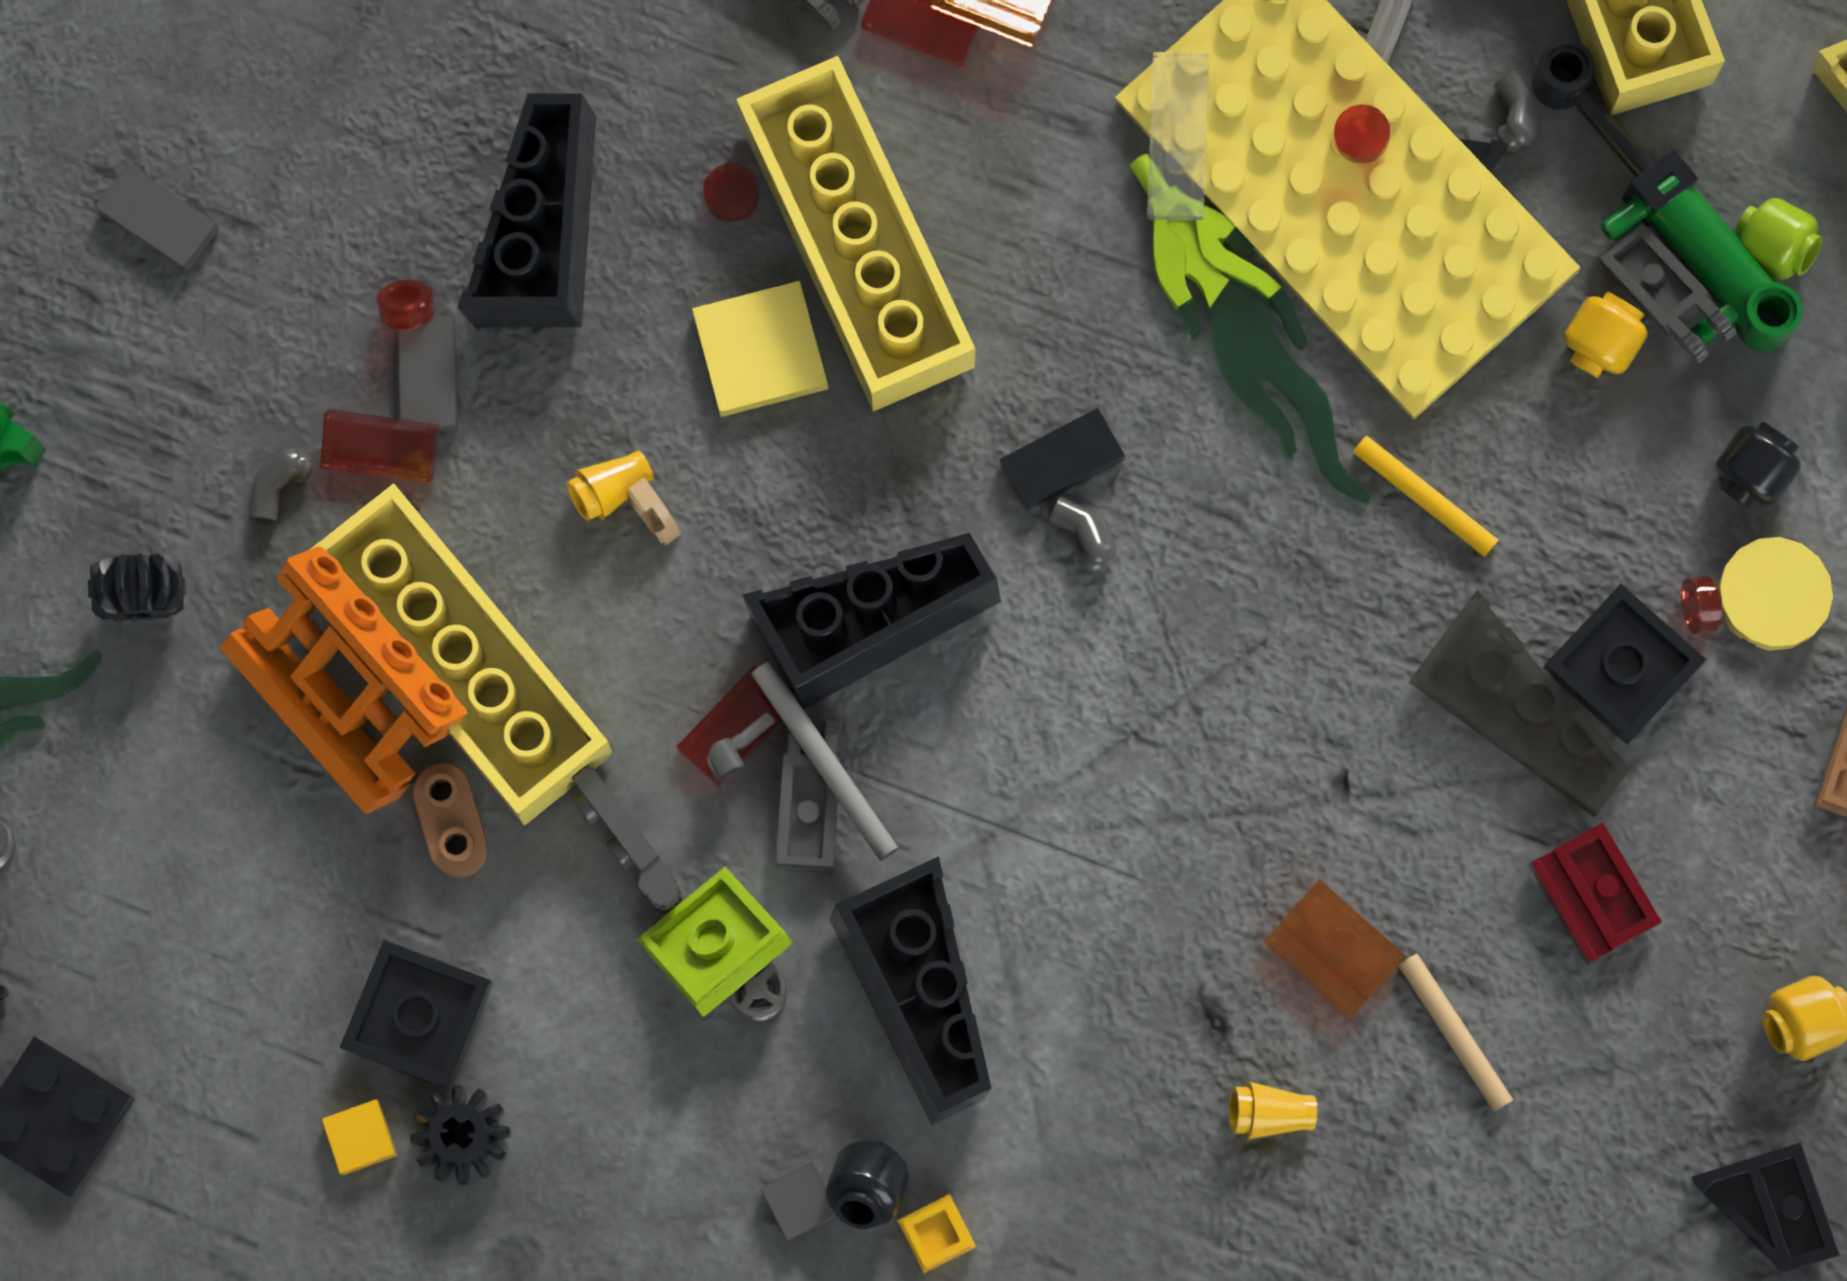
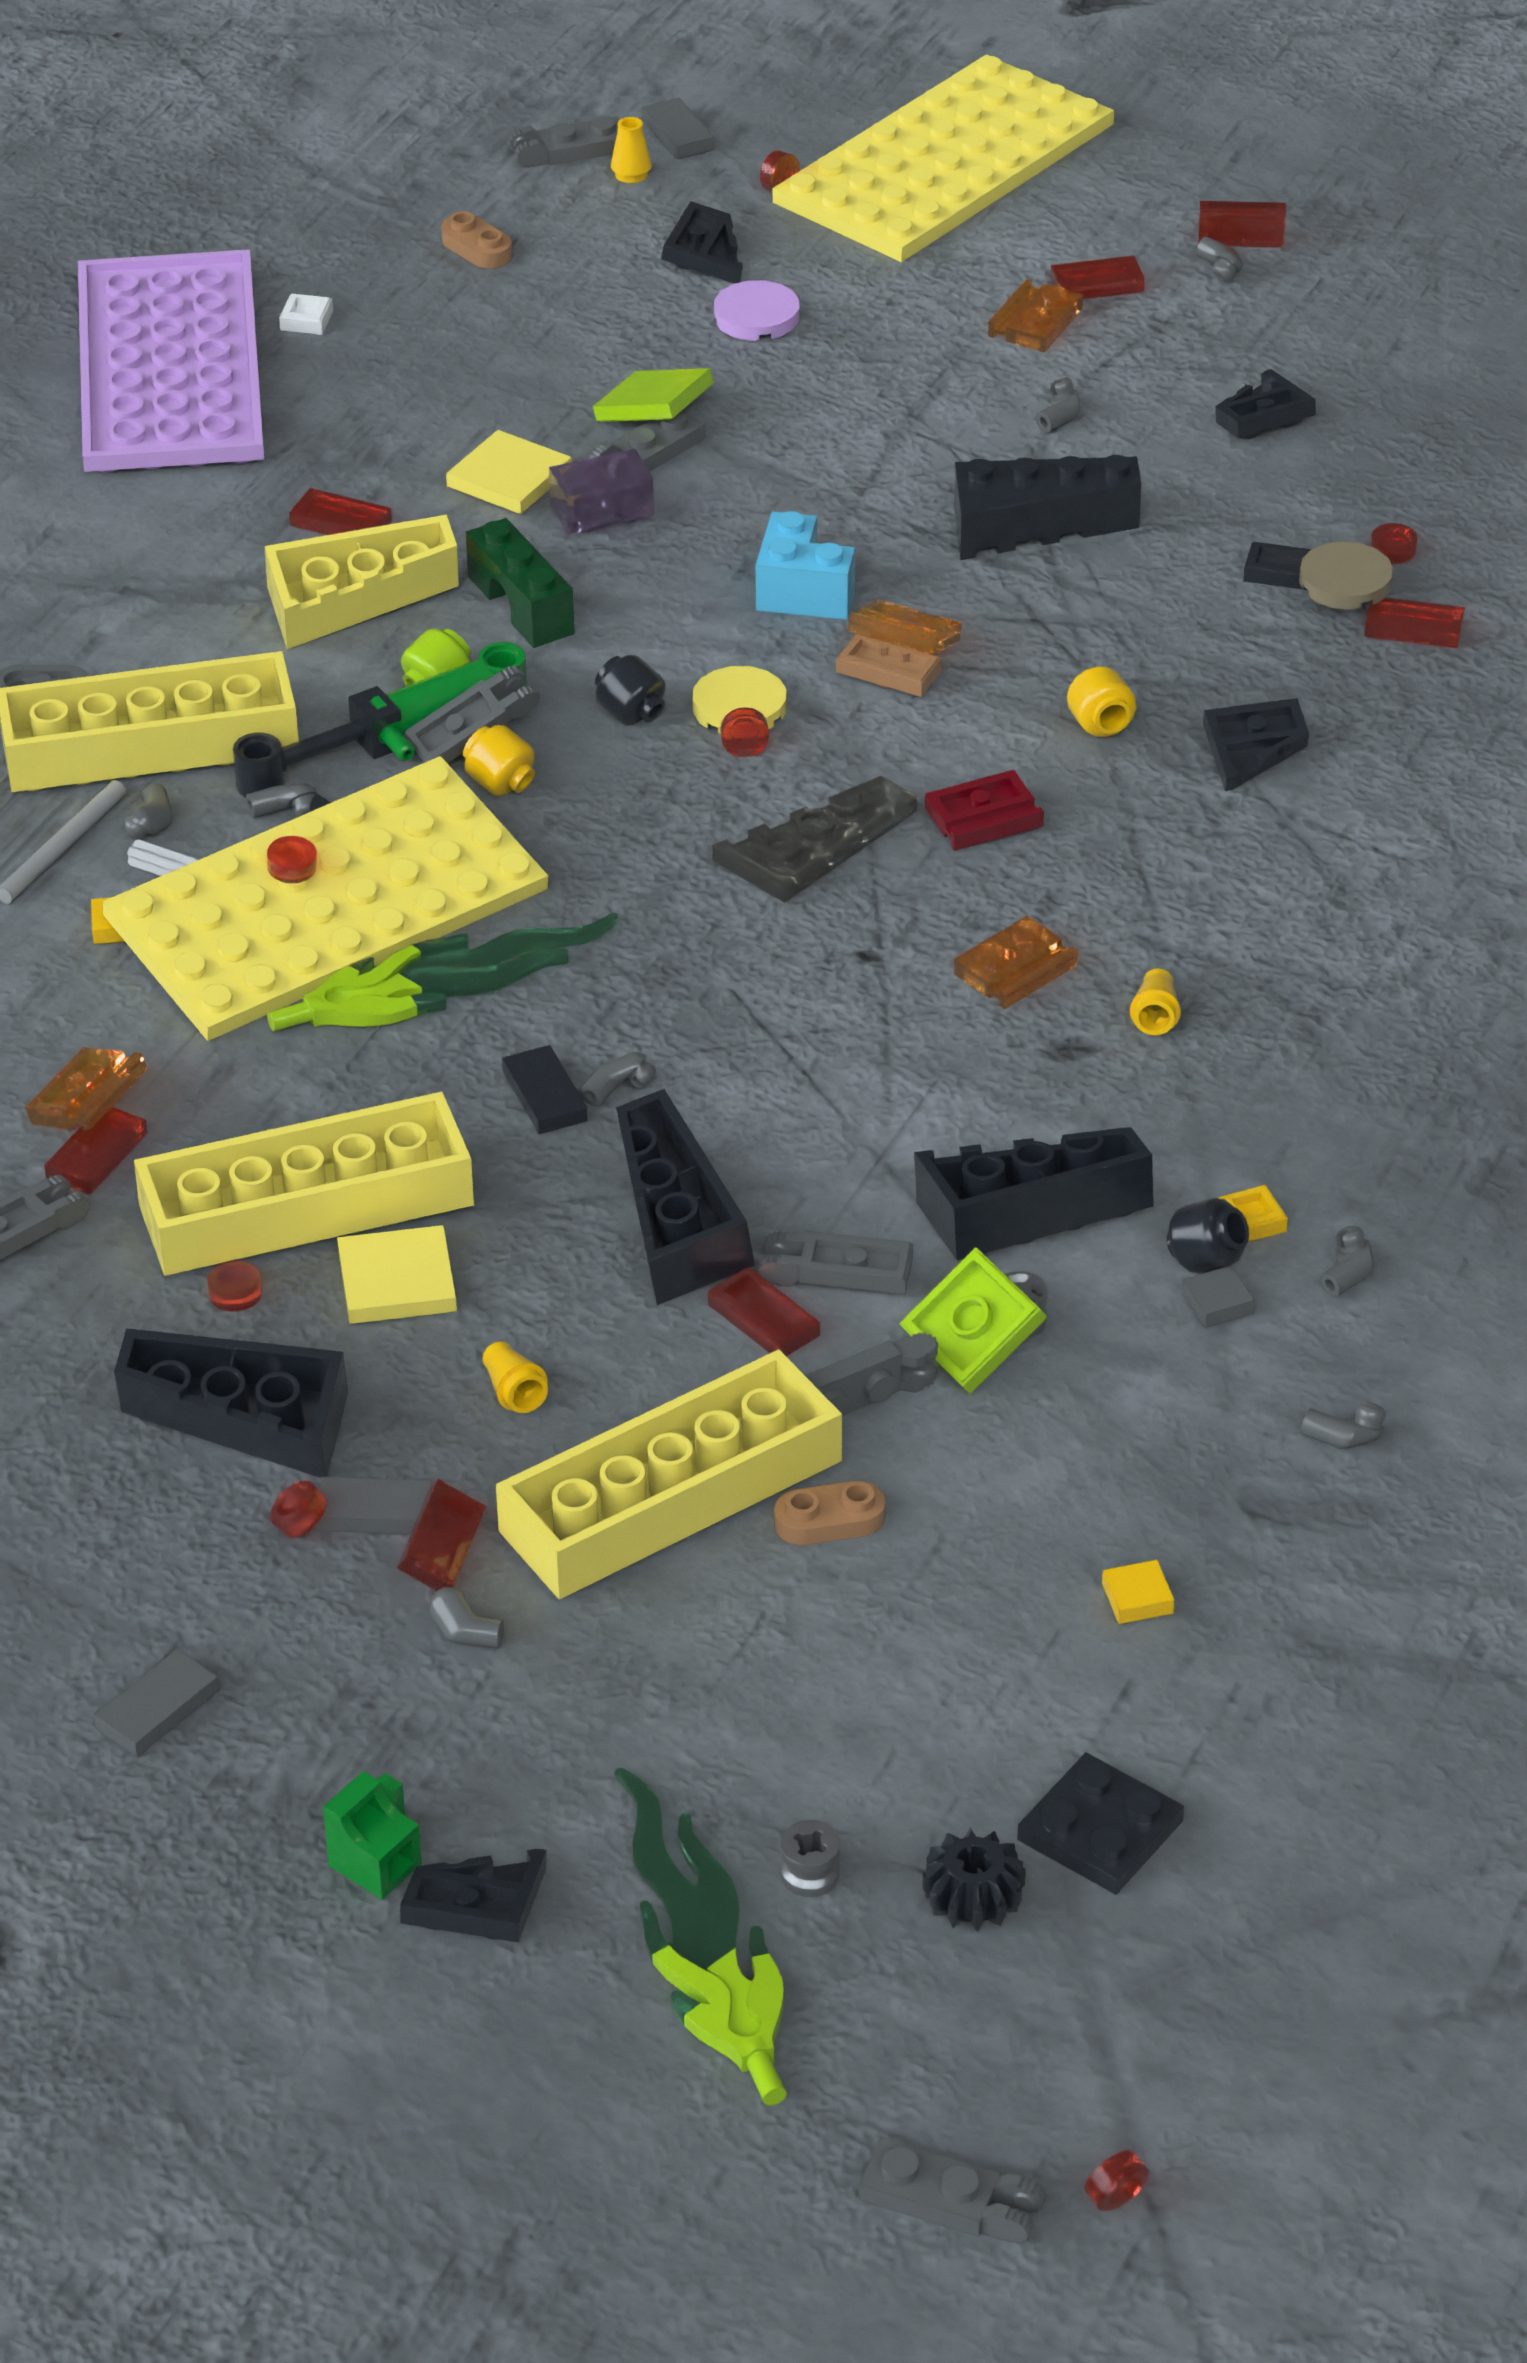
camera: 85 degrees left, 35 degrees down
black gear [87,553,186,622] -> none
orange fence [219,547,467,815] -> none
black plate [340,940,493,1091] -> none
black gear [410,1085,511,1186] -> none
tan tile [628,477,681,546] -> none
dark grey hand [707,712,775,781] -> none
light grey bar [751,662,899,861] -> none
clear tile [1147,52,1210,220] -> none
yellow bar [1353,435,1499,557] -> none
tan bar [1398,953,1513,1112] -> none
black plate [1542,584,1706,745] -> none

